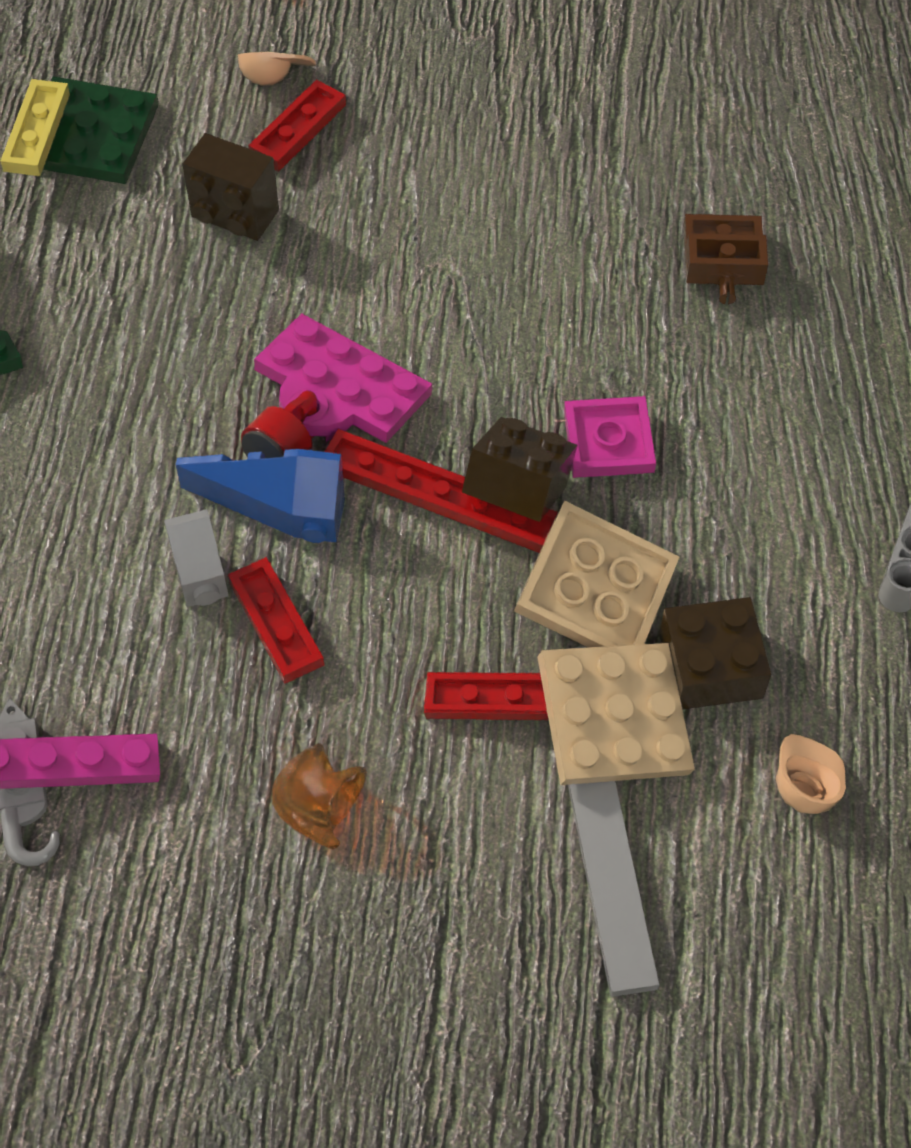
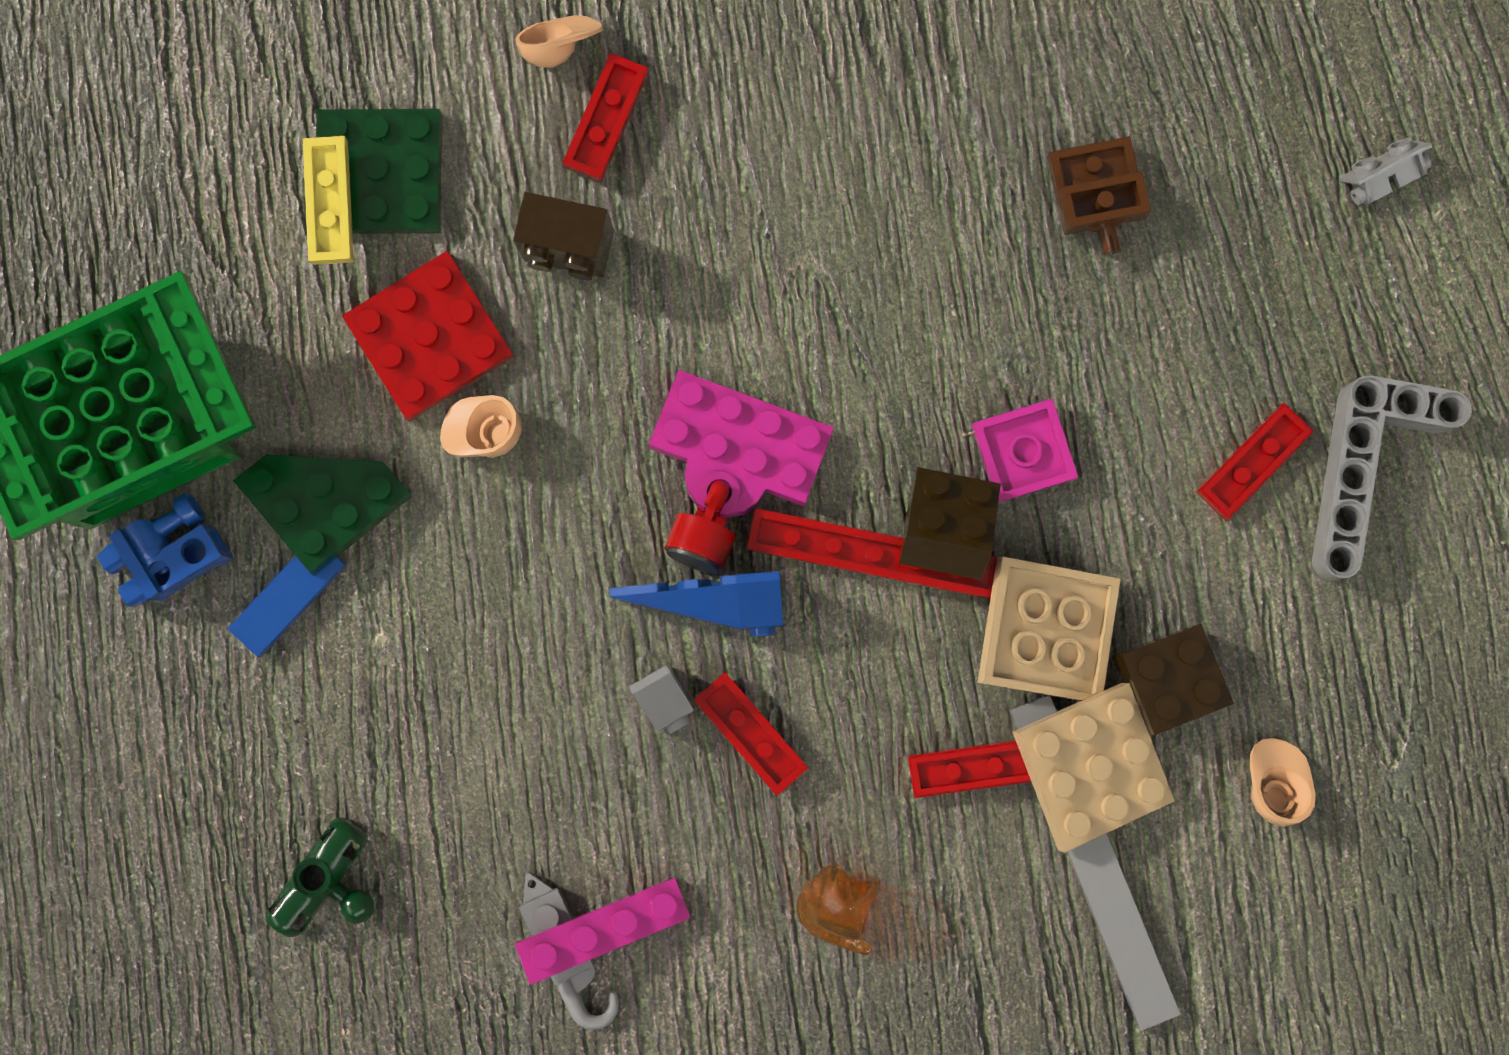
camera: 10 degrees left, 25 degrees up
none -> red plate [342,251,514,422]
none -> light nougat cap [440,395,522,458]
none -> red tile [1195,402,1314,521]

